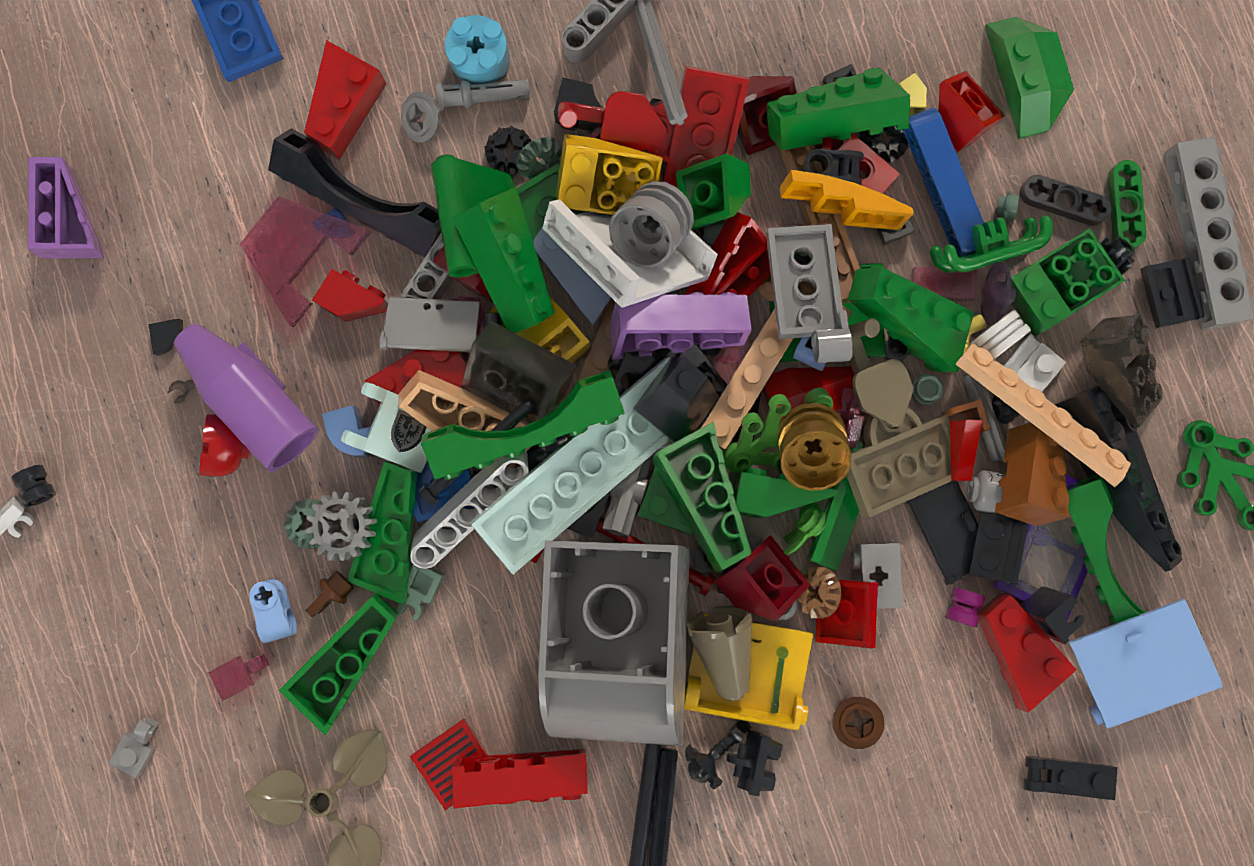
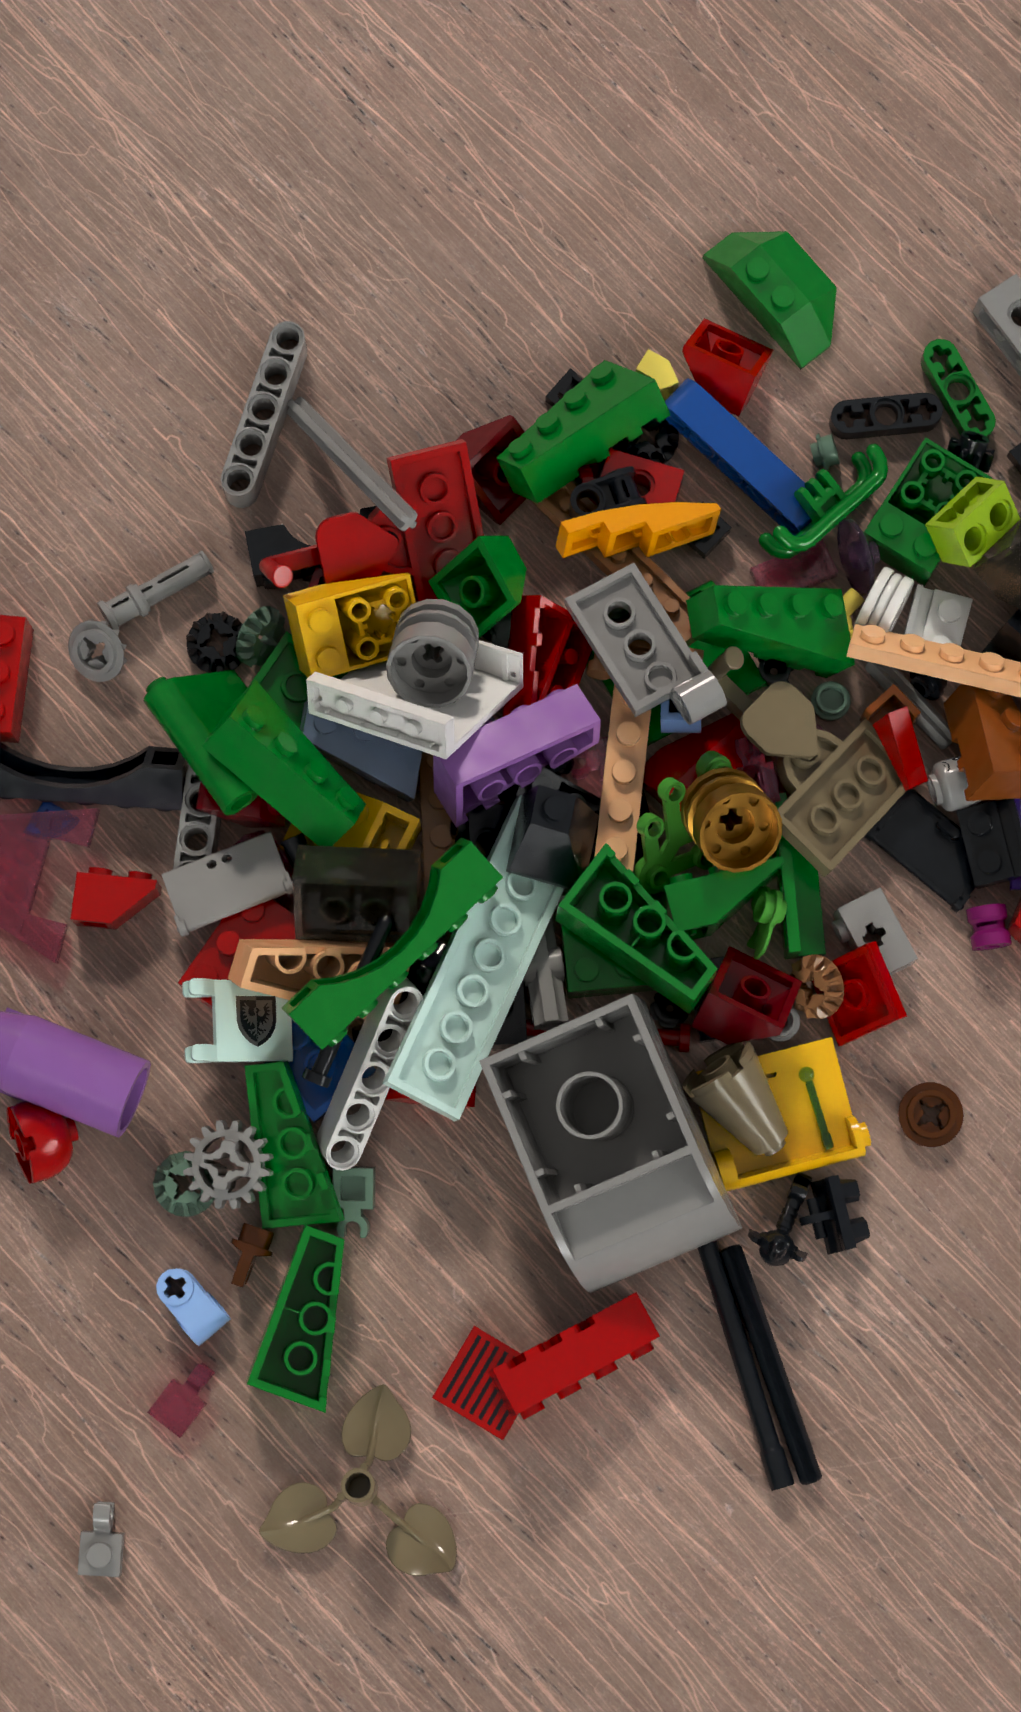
camera: 30 degrees left, 5 degrees down
medium blue brick [322,405,372,458] -> none
medium azure brick [445,15,510,84] -> none
none -> lime brick [925,476,1021,567]

